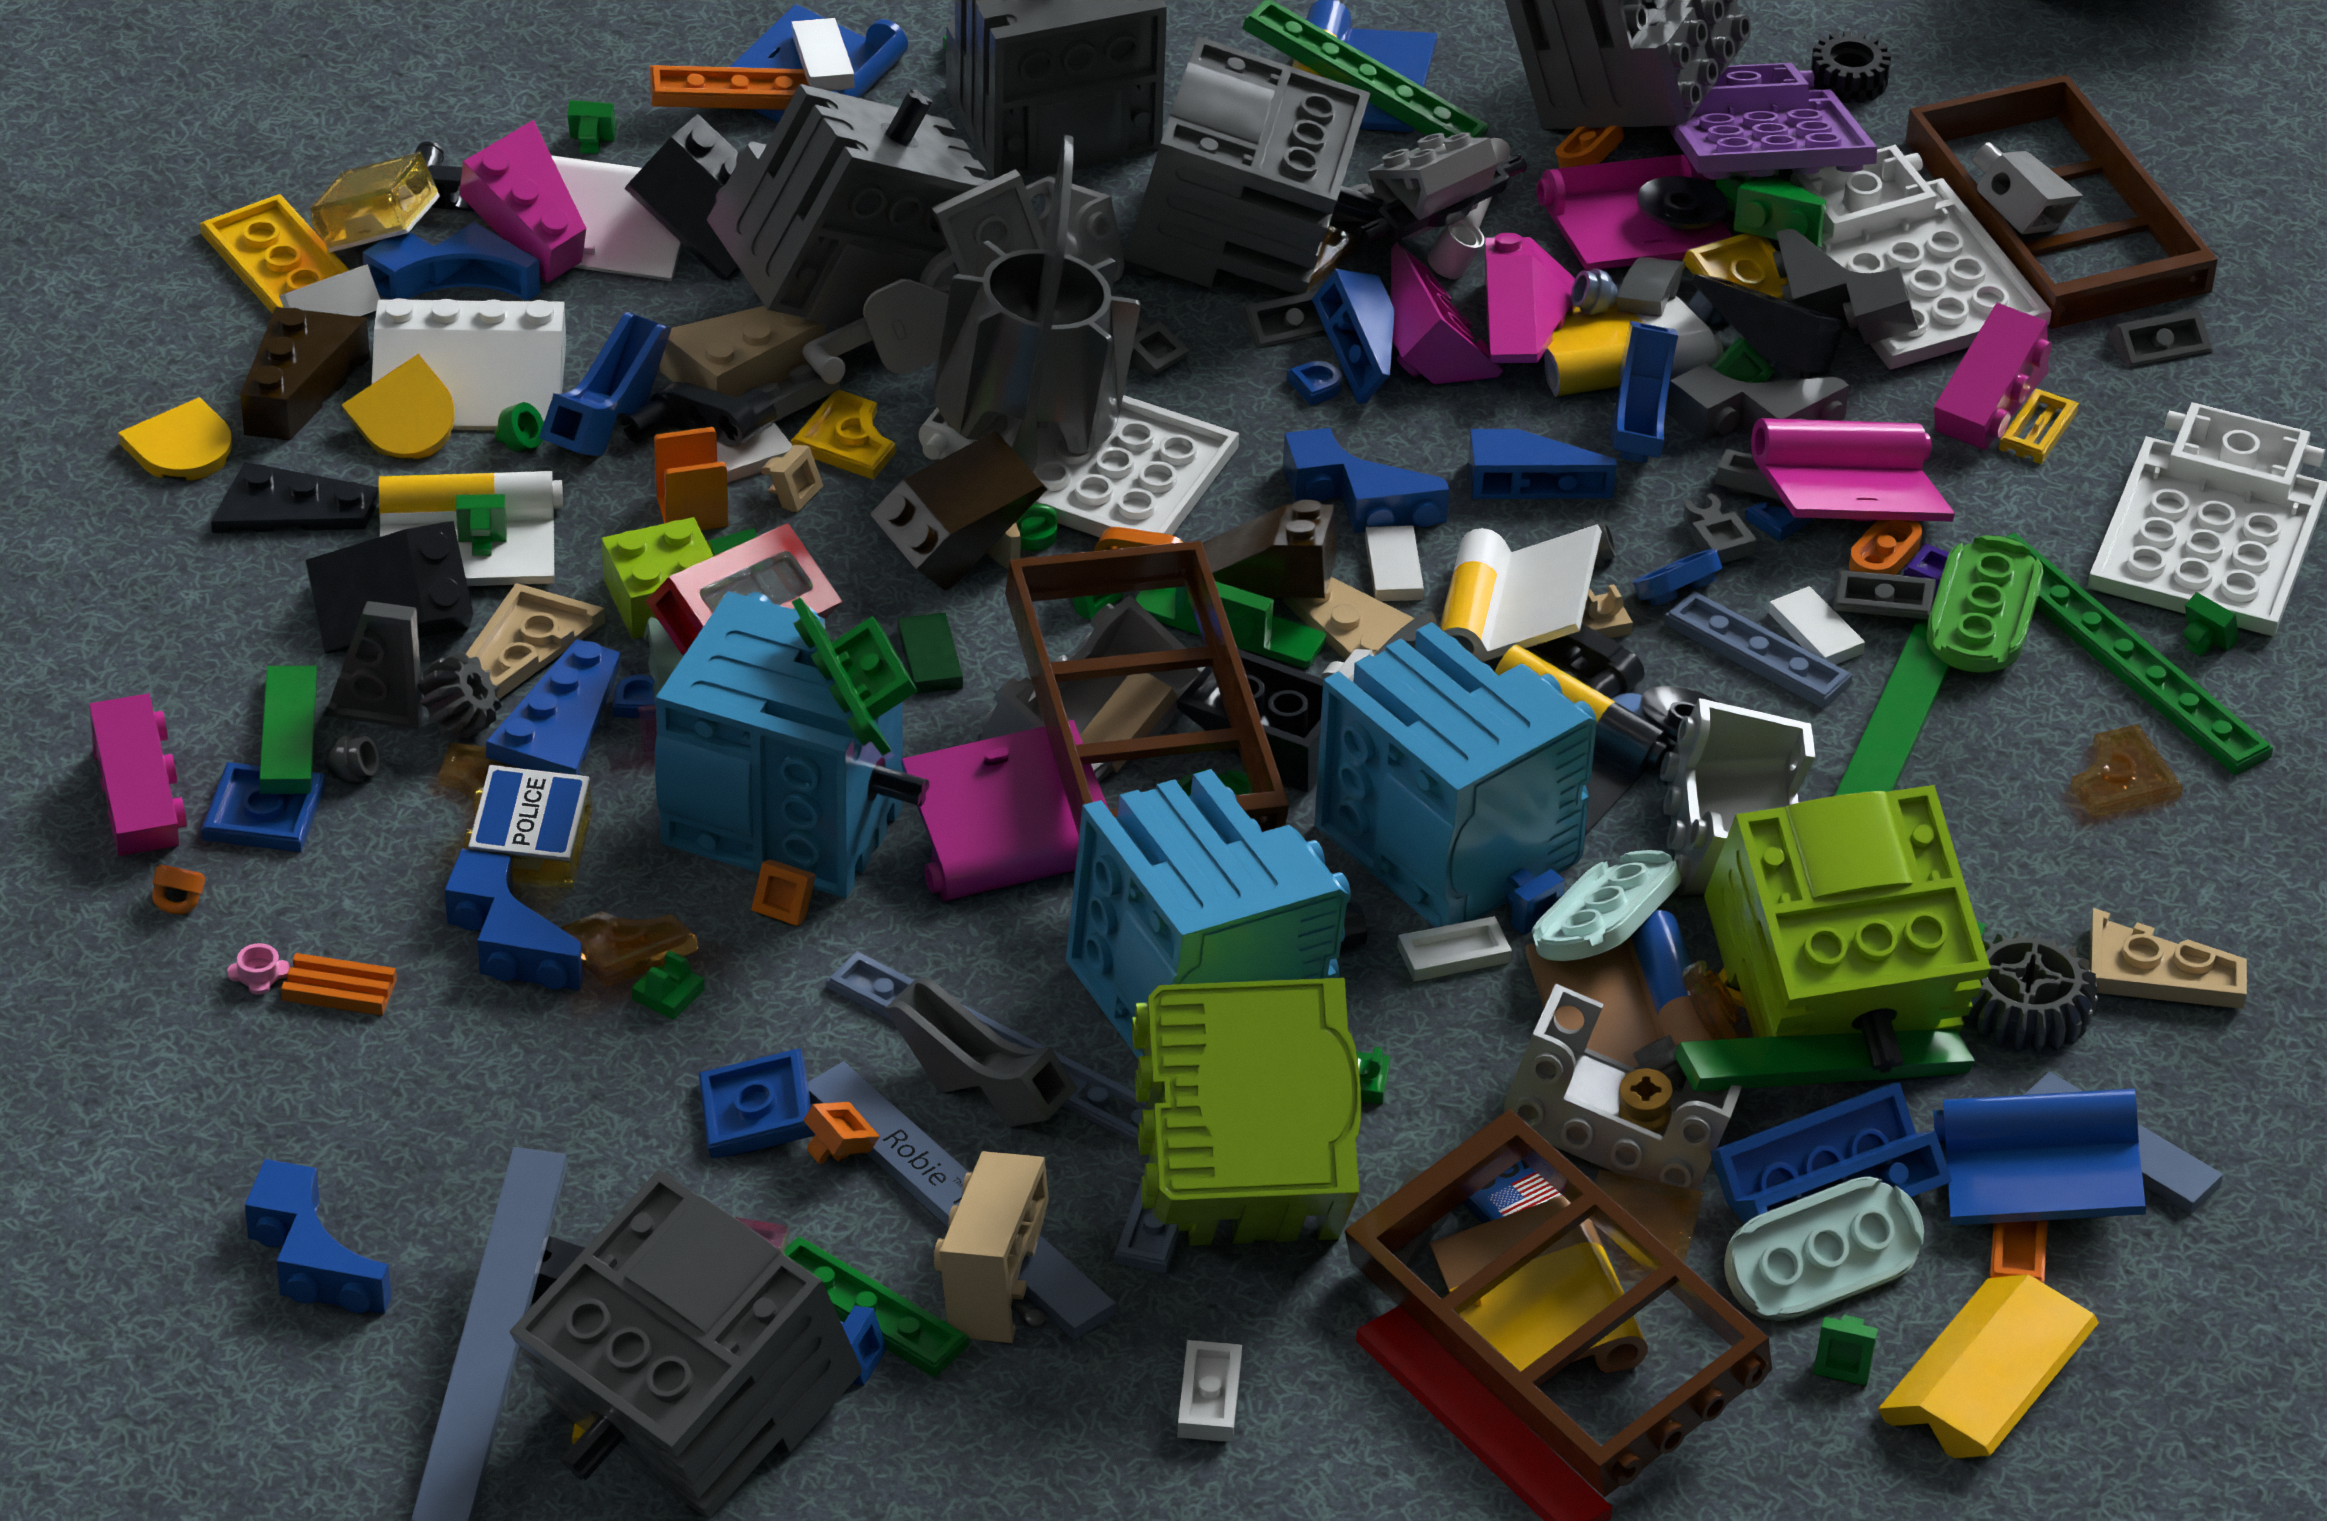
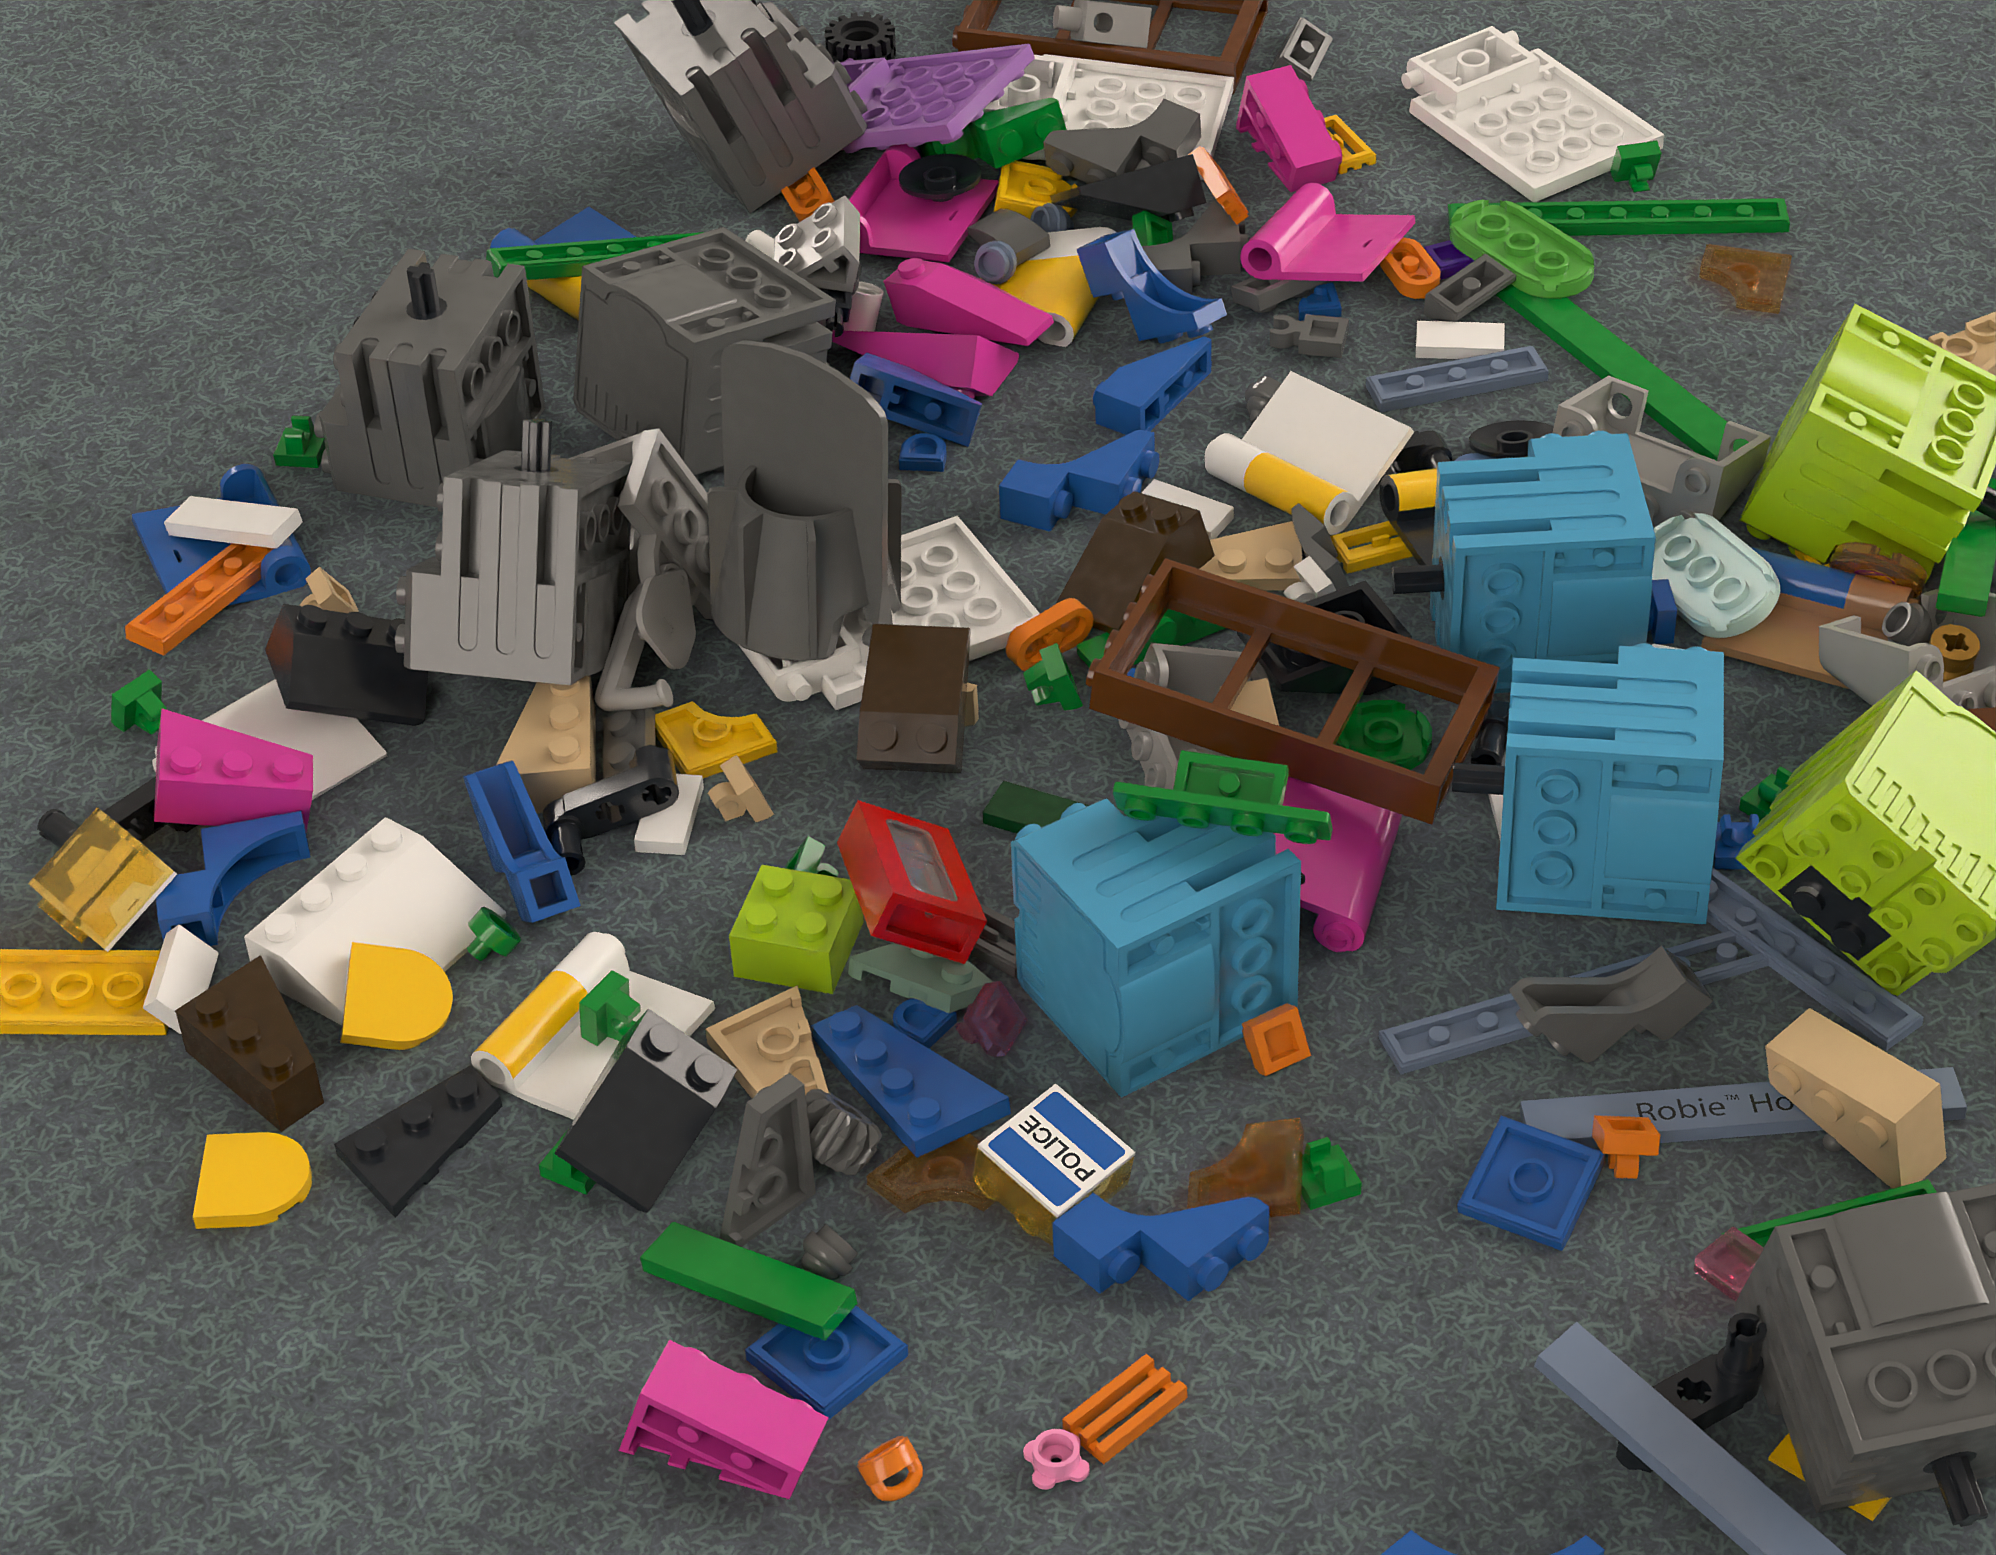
camera: 50 degrees left, 0 degrees up
orange piece [654,427,729,530] -> none
blue plate [1632,549,1722,606] -> none
none -> orange tile [1188,146,1249,225]

